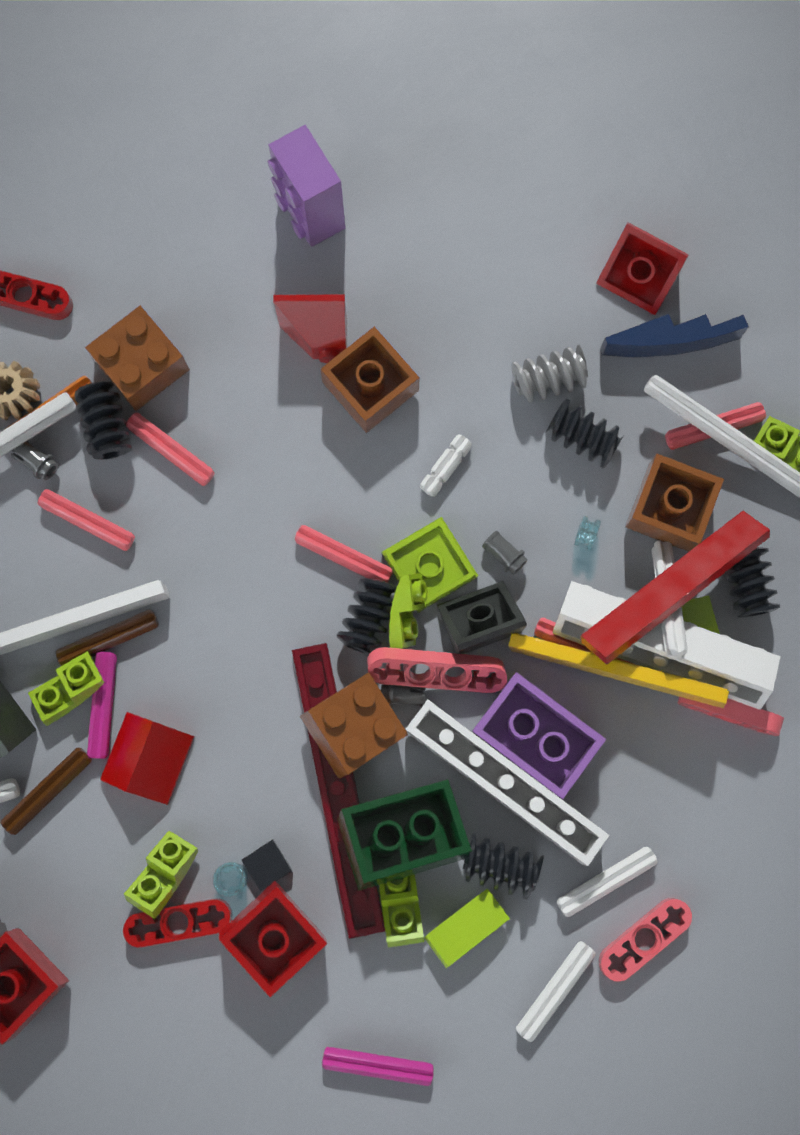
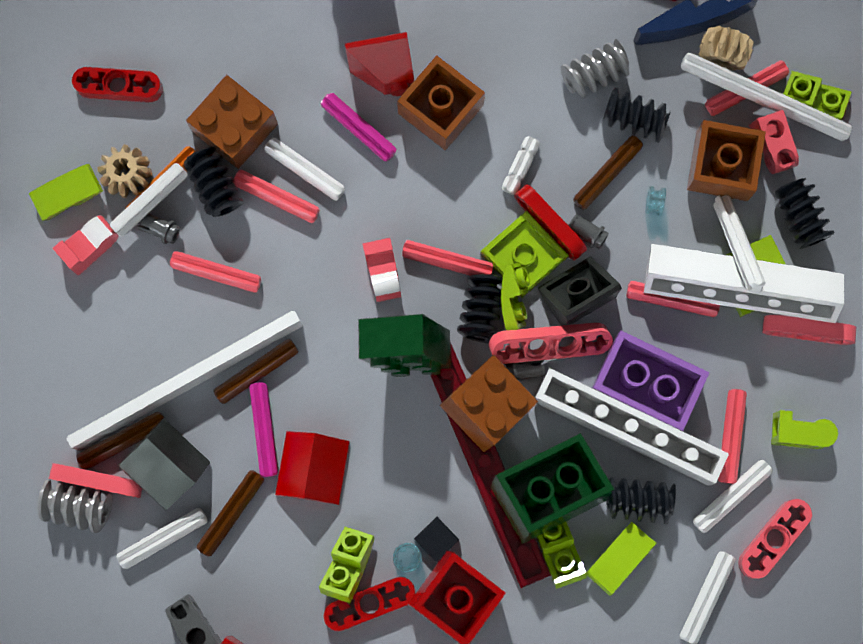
camera: 10 degrees left, 0 degrees up
lime slope [28,651,105,726] -> none
yellow tile [508,632,729,708] -> none
red tile [581,510,770,665] -> none
none -> white axle [264,137,345,201]
none -> dark pink axle [321,93,397,161]
none -> dark green brick [358,314,451,377]
none -> coral leg [362,238,401,302]
none -> red beam [514,184,587,261]
none -> reddish brown axle [573,135,643,210]
none -> tan gear [699,26,754,71]
none -> coral axle [718,389,747,484]
none -> coral leg [749,110,799,174]
none -> lime leg [771,410,838,449]

